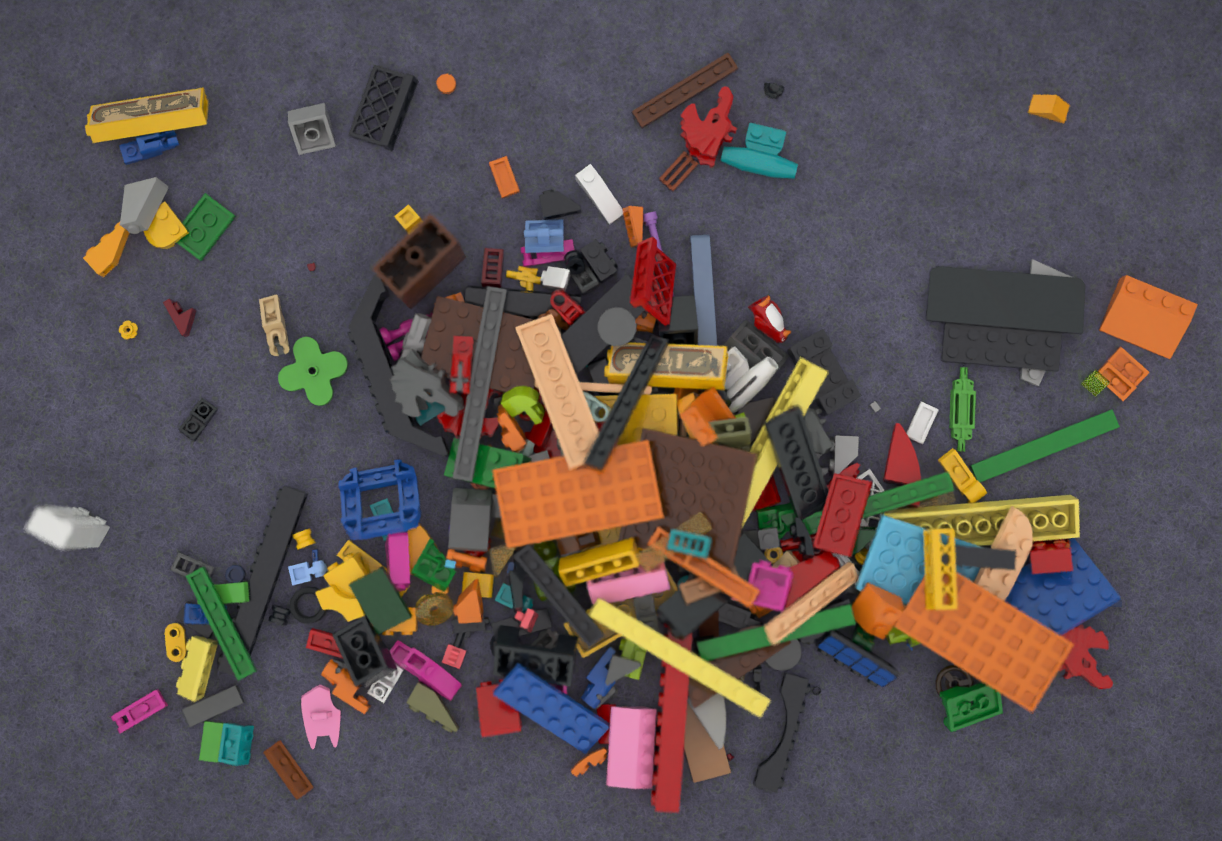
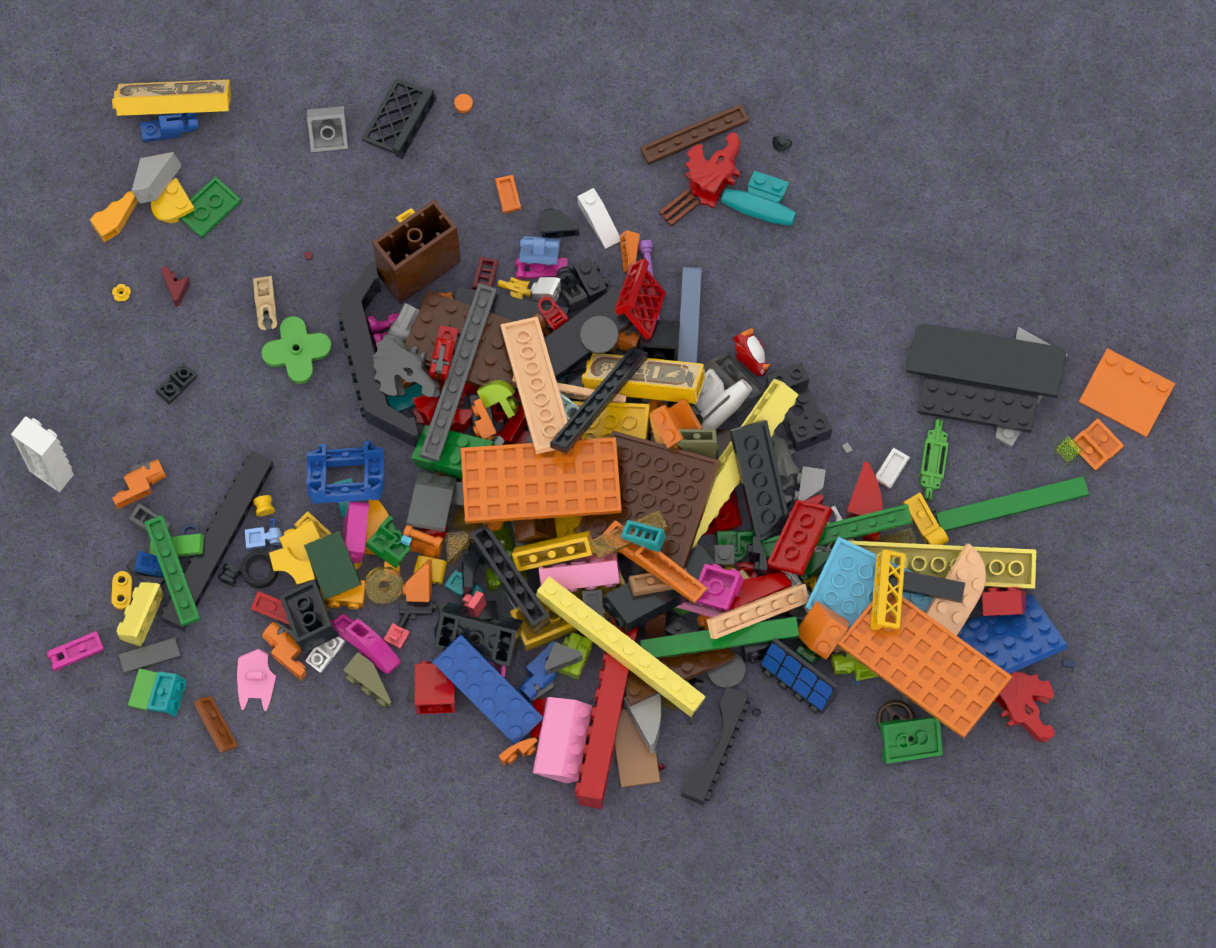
camera: 10 degrees right, 15 degrees down
light orange slope [1028,95,1070,123] -> none
none -> orange plate [112,459,166,510]

